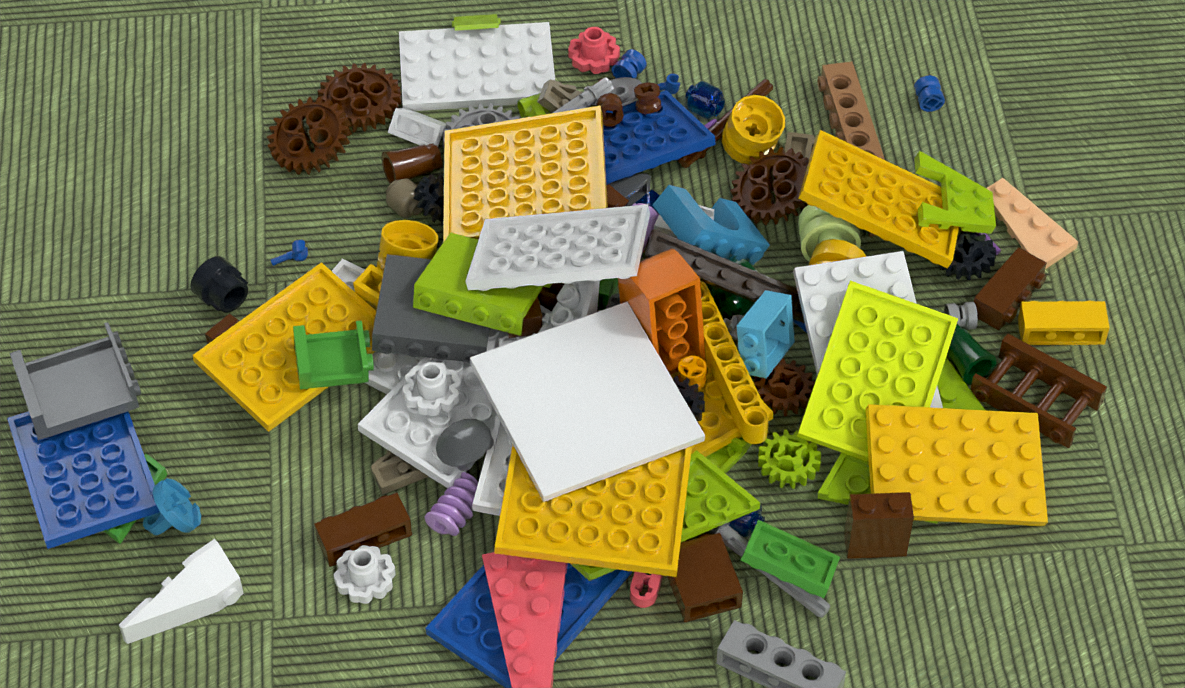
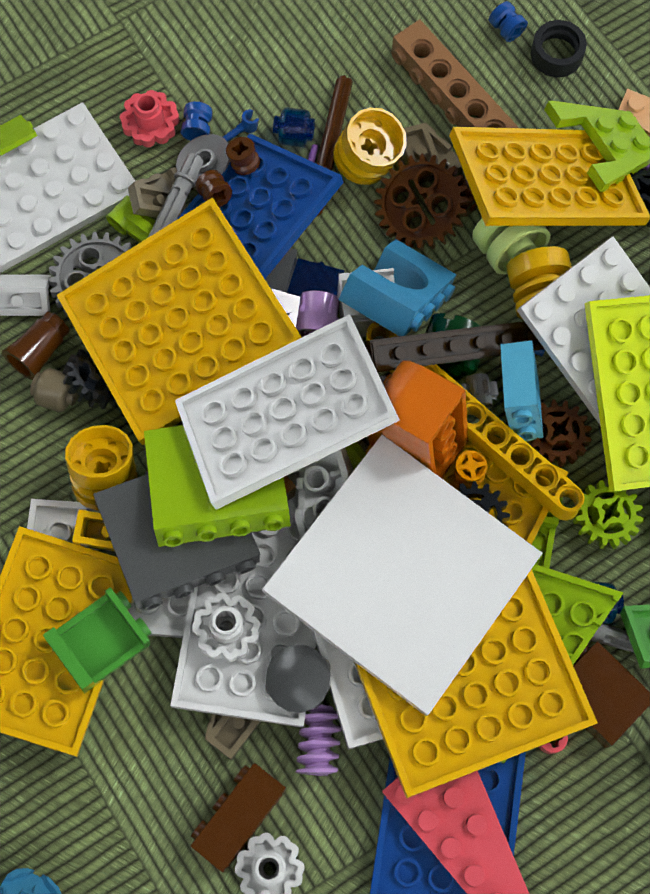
camera: 30 degrees left, 20 degrees up
none -> black tyre [530,20,587,78]

